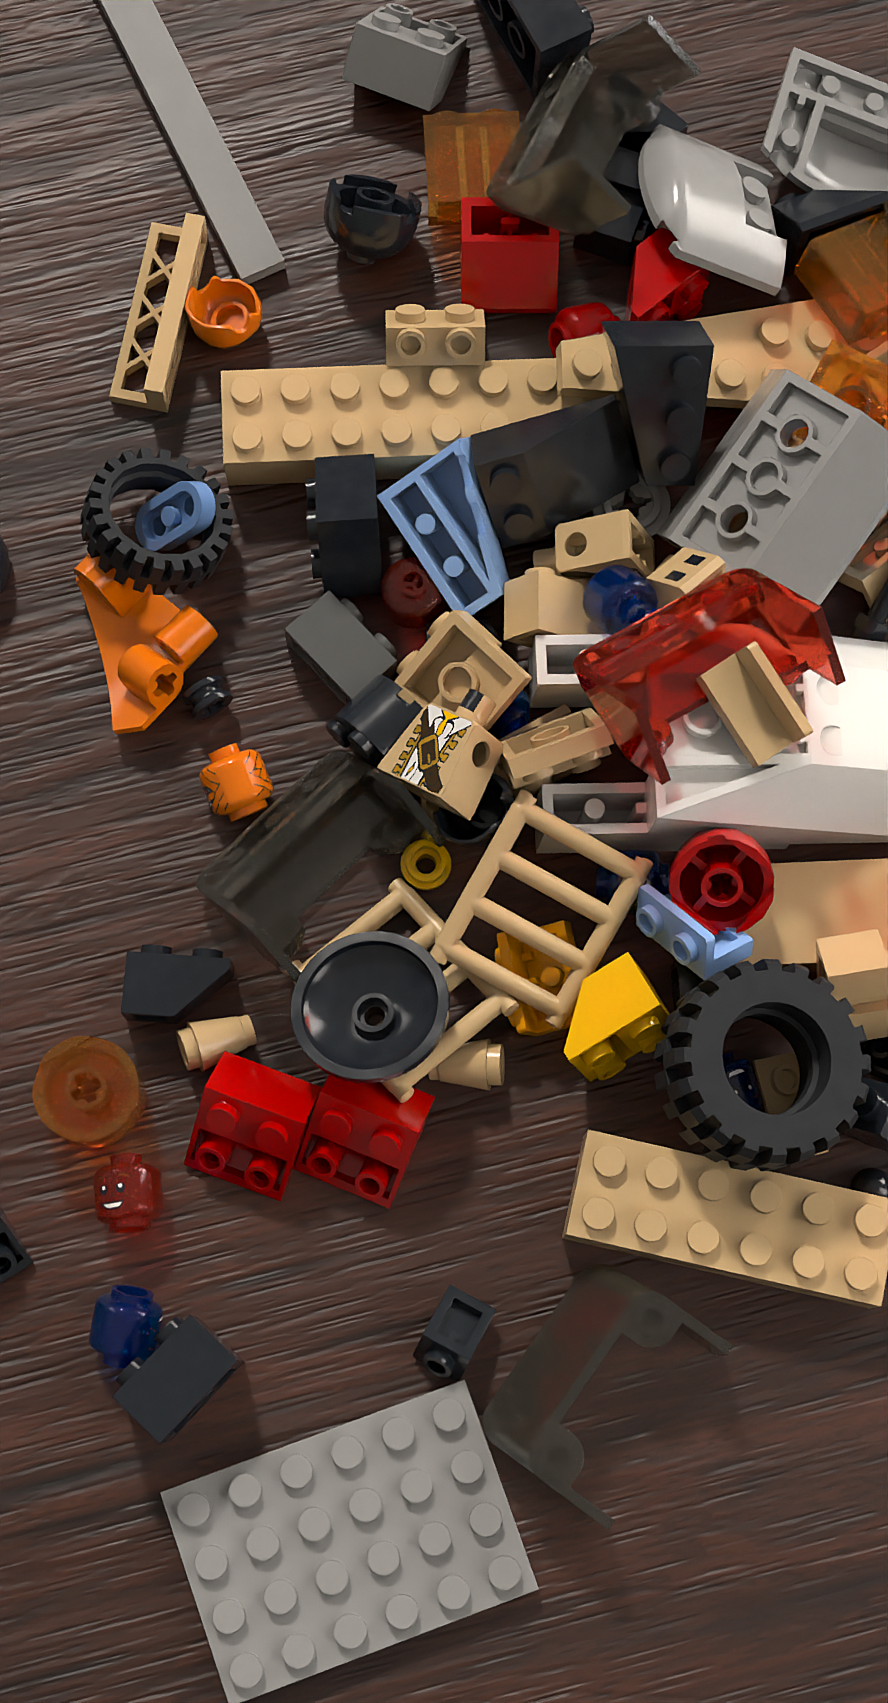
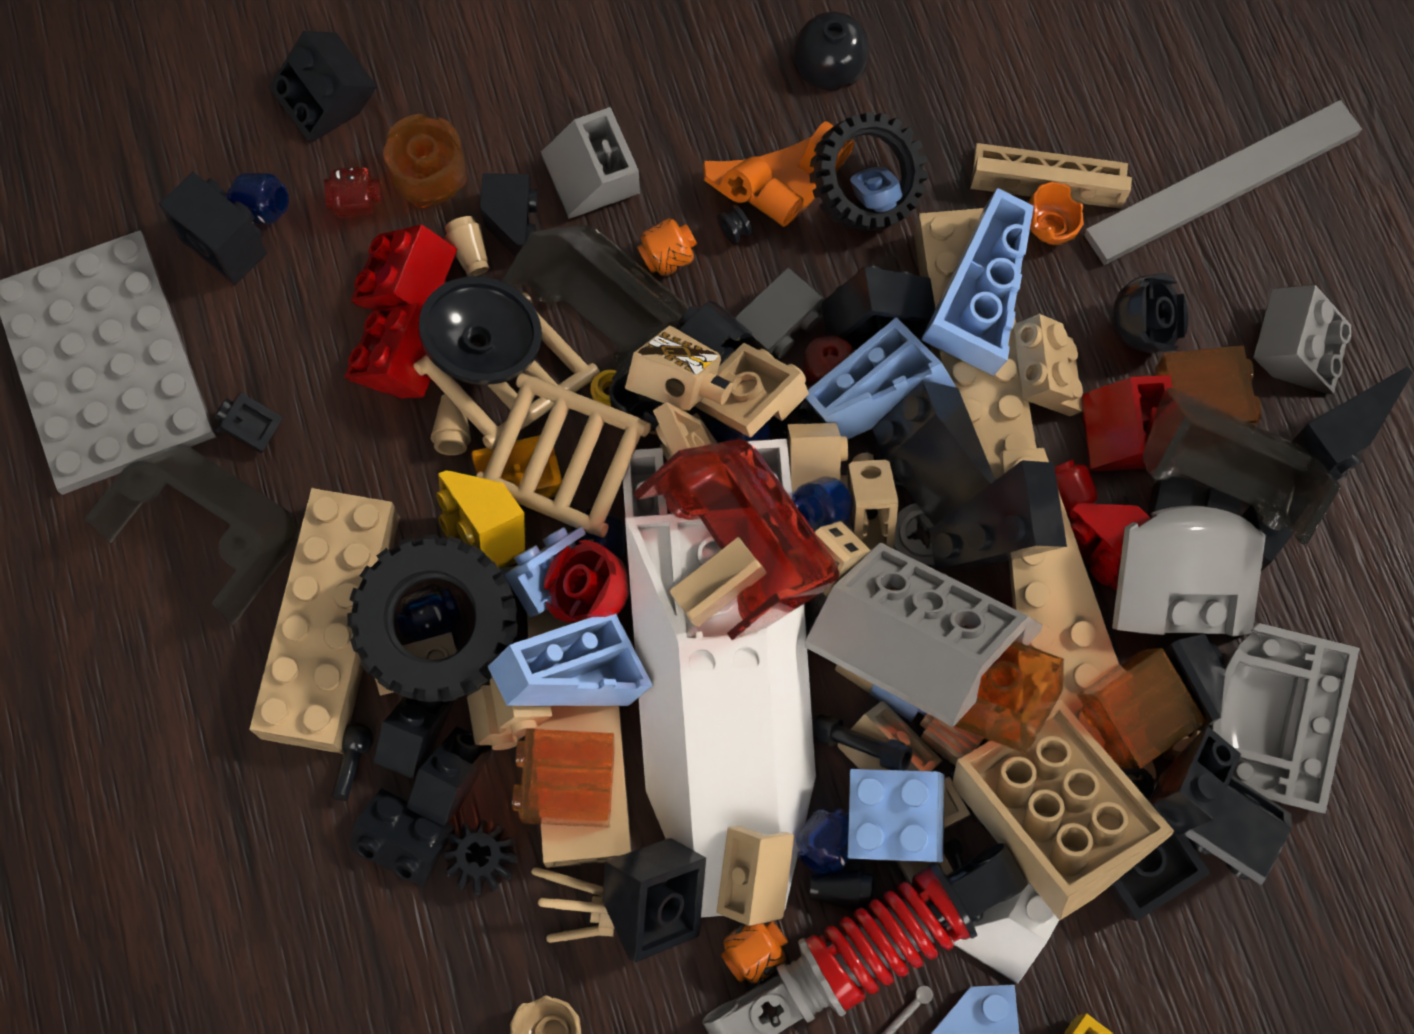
camera: 90 degrees right, 5 degrees down
none -> light blue wedge [488,614,653,706]
none -> light grey slope [541,107,640,219]
none -> light blue wedge [921,188,1034,376]

